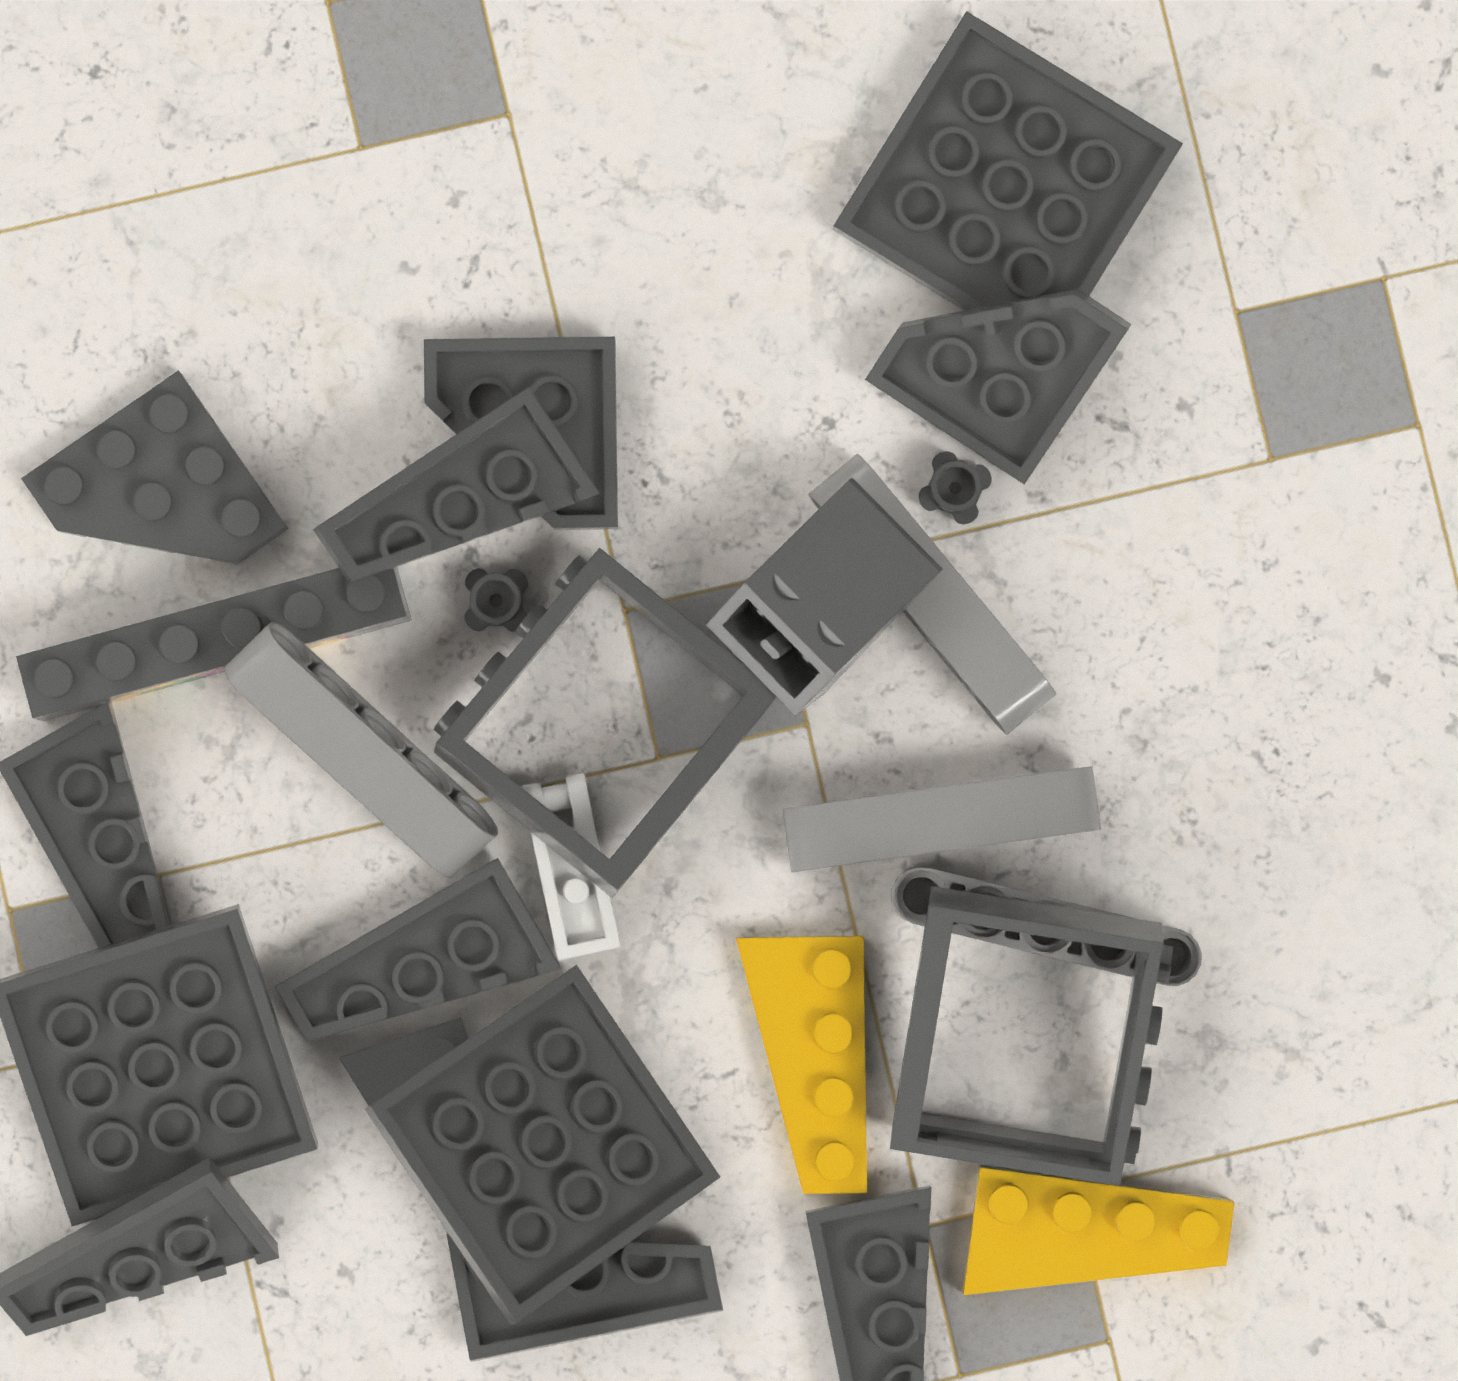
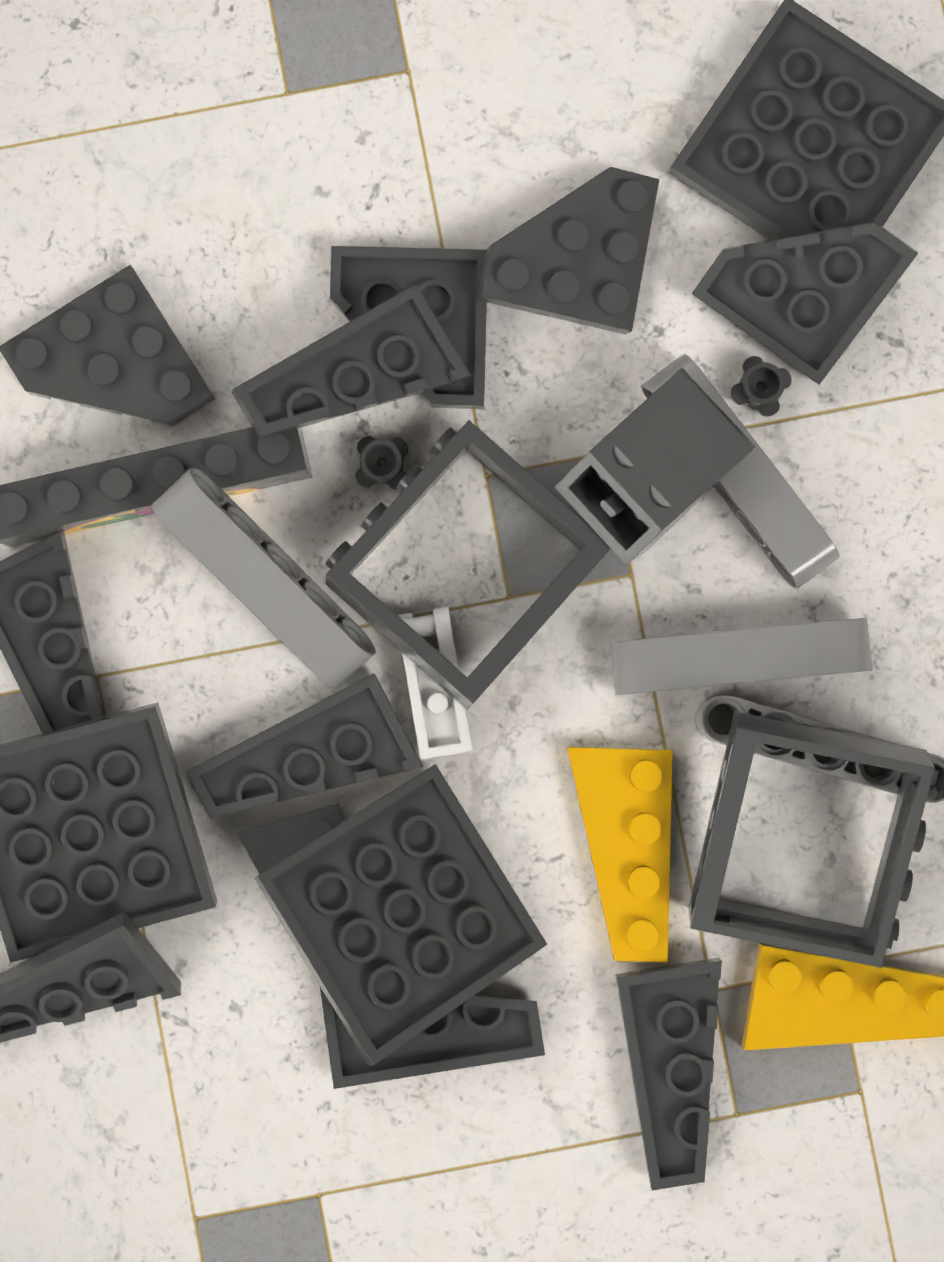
camera: 10 degrees right, 0 degrees up
none -> dark grey plate [477,167,659,334]

